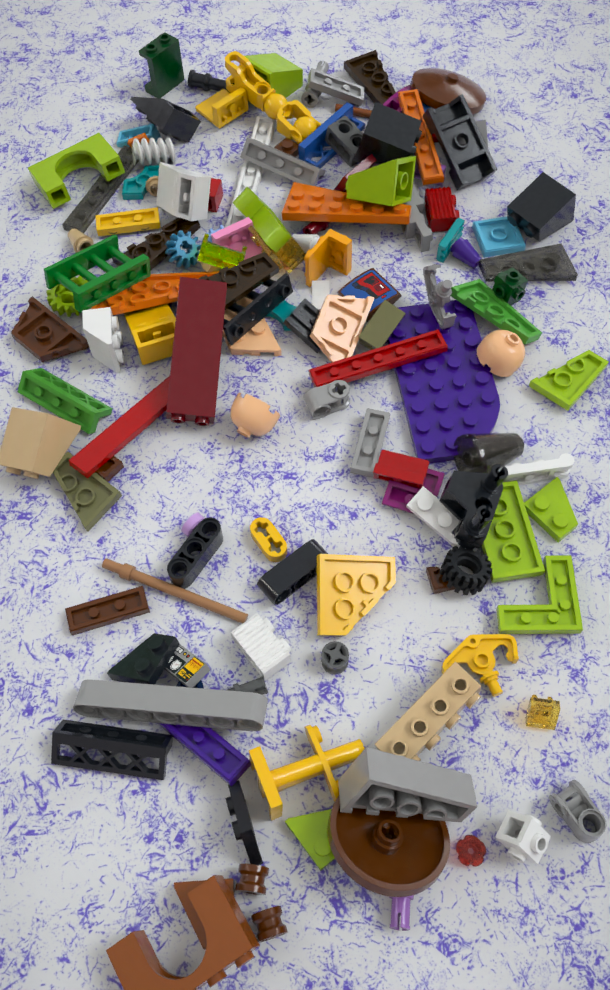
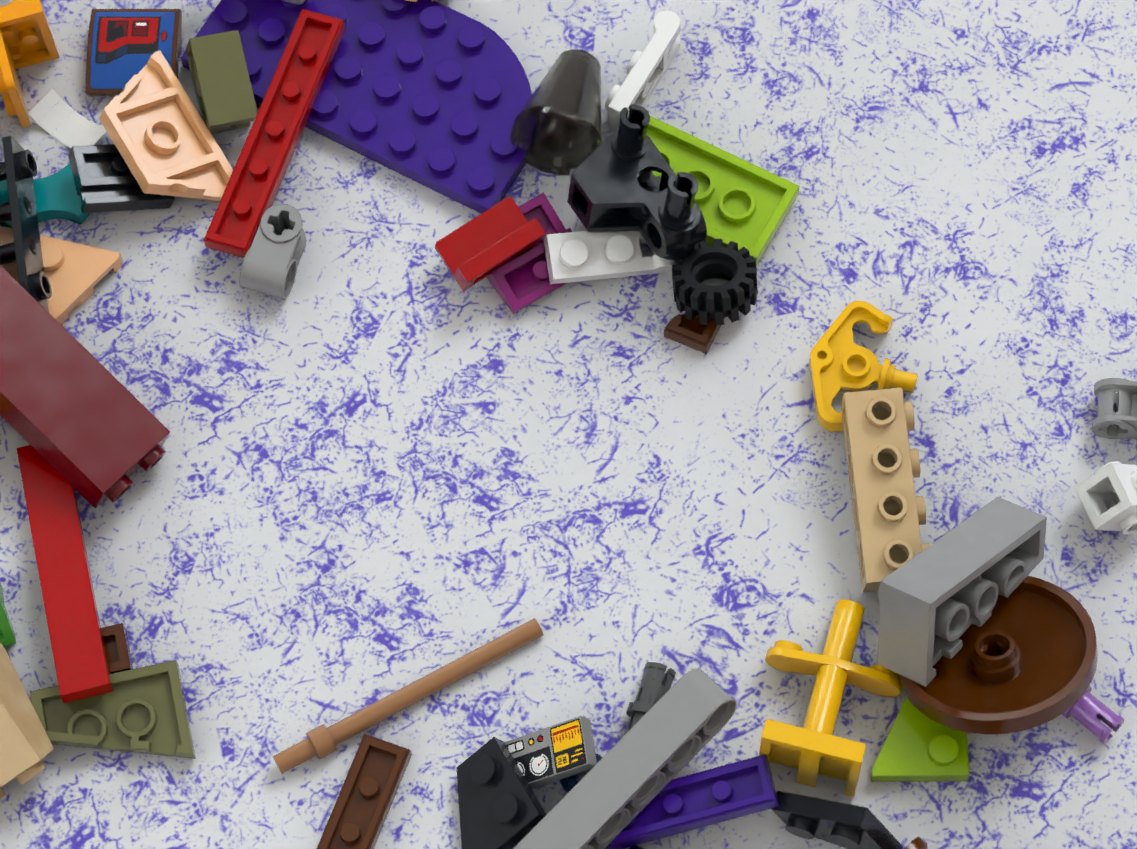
camera: 50 degrees left, 5 degrees up
black beam [167,517,223,589] -> none
lavender tile [181,512,205,537] -> none
light nougat cylinder [230,393,280,438] -> none
white brick [231,614,292,681] -> none
yellow beam [250,517,287,562] -> none
black beam [257,539,328,605] -> none
yellow plate [317,554,396,636] -> none
dark grey wheel [321,641,349,675] -> none
light grey plate [350,408,390,478] -> none
clear red plate [456,835,486,867] -> none
lime plate [496,555,583,634] -> none
lime wing [524,477,578,543] -> none
clear yellow tile [525,695,561,730] -> none

